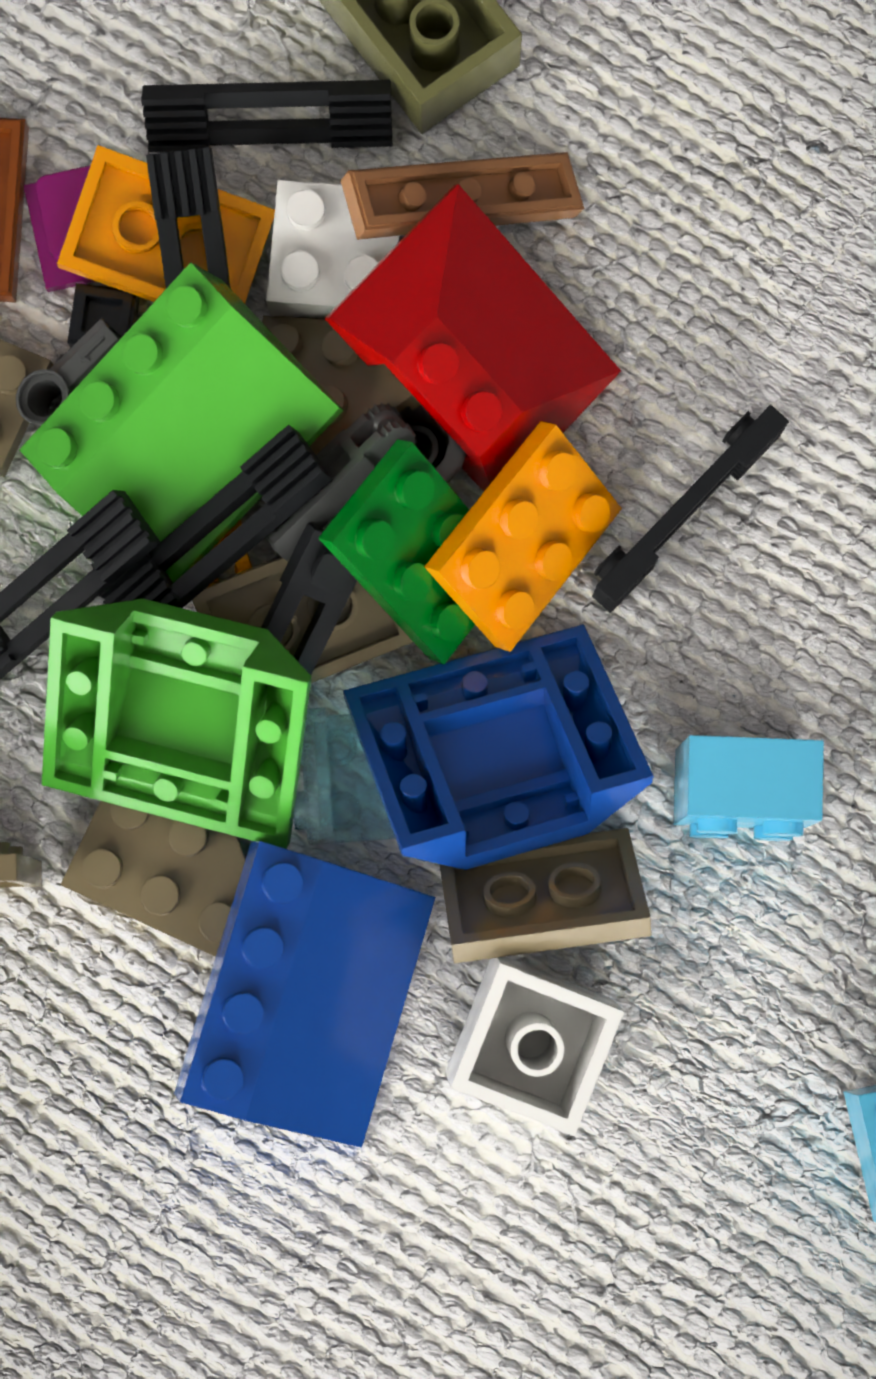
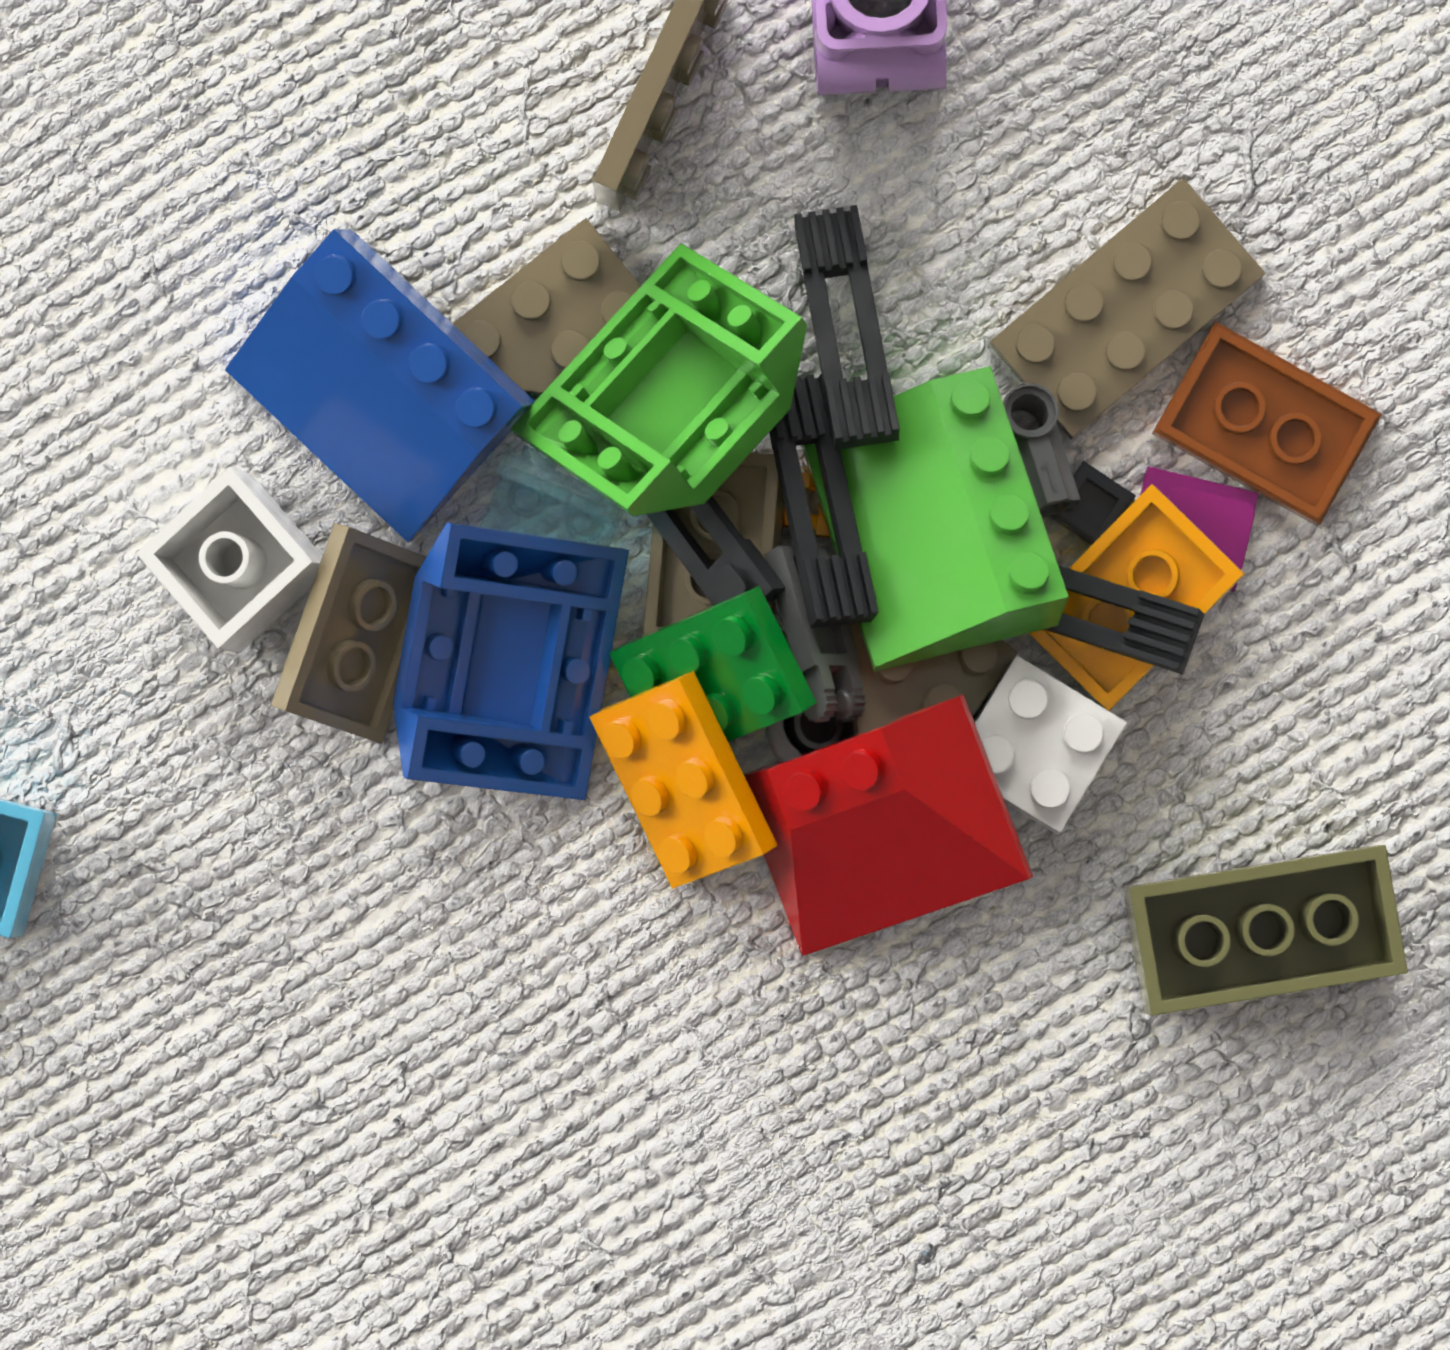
camera: 120 degrees right, 5 degrees up
black container [141,80,392,152] -> none
medium nougat tile [340,152,584,240] -> none
black container [592,404,789,613] -> none
medium azure brick [673,735,824,841] -> none

